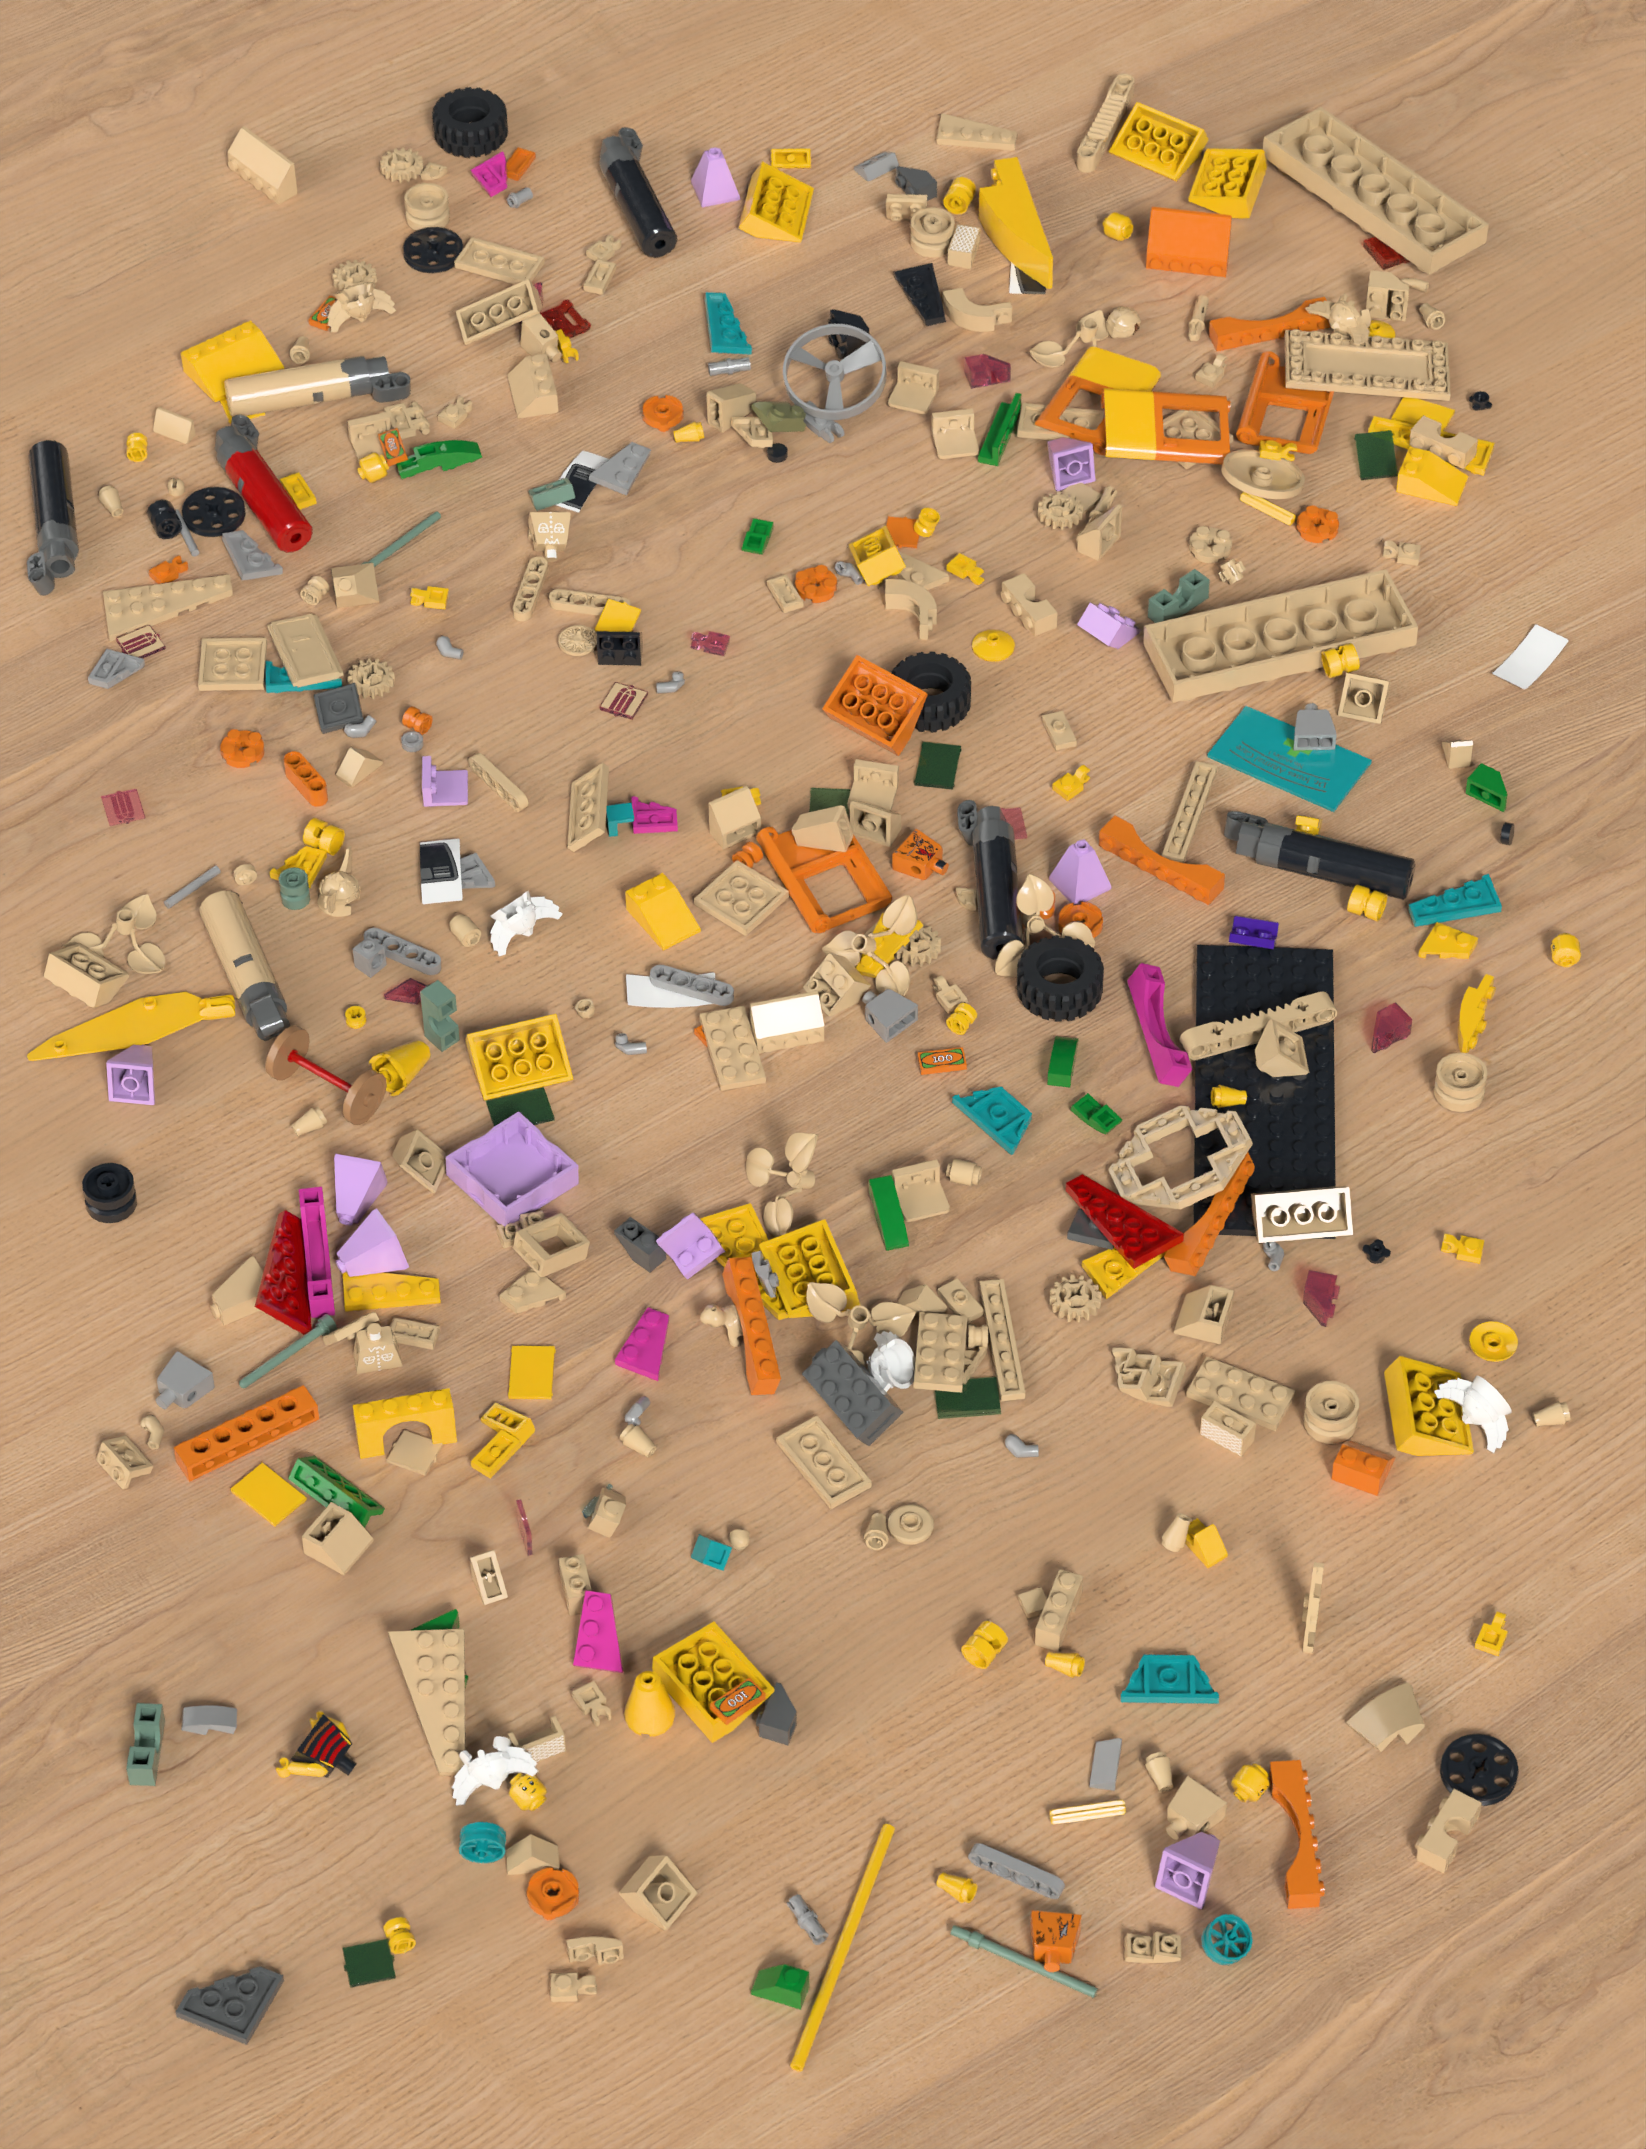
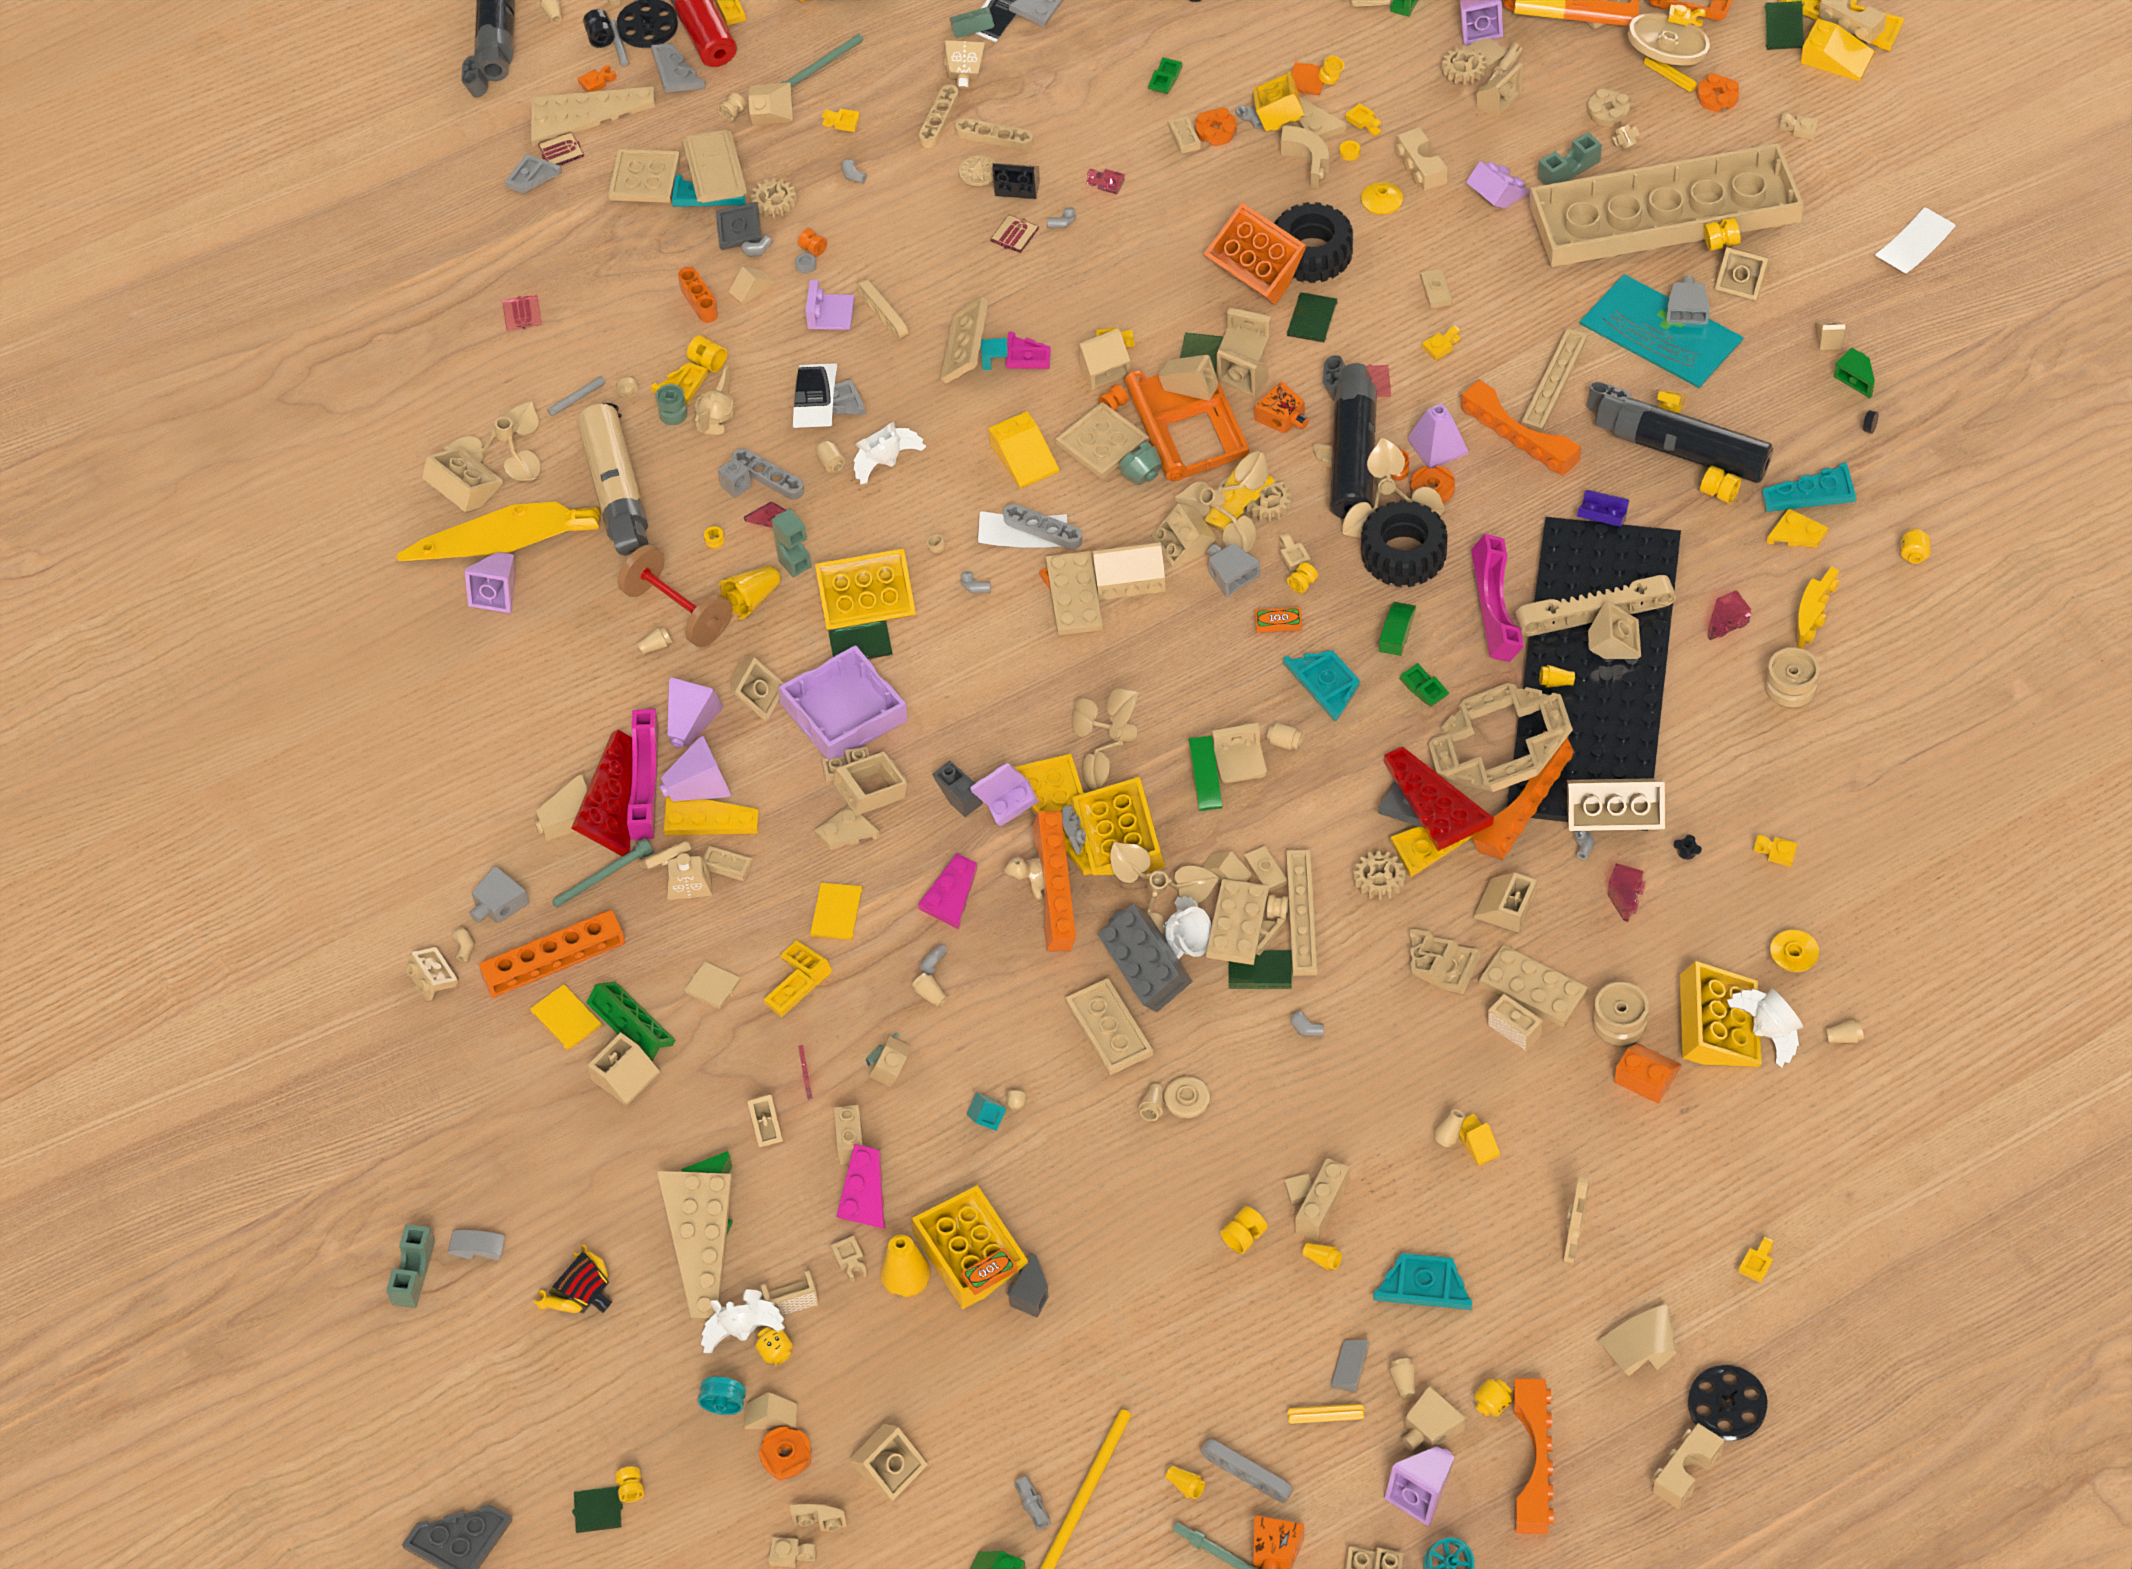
camera: 10 degrees right, 5 degrees up
black wheel [82,1163,137,1223] -> none
orange plate [220,729,265,768] -> none
yellow arch [352,1388,457,1459] -> none
yellow piece [594,599,641,633] -> none
none -> sand green cone [1119,441,1163,485]
none -> yellow tile [1339,140,1360,161]

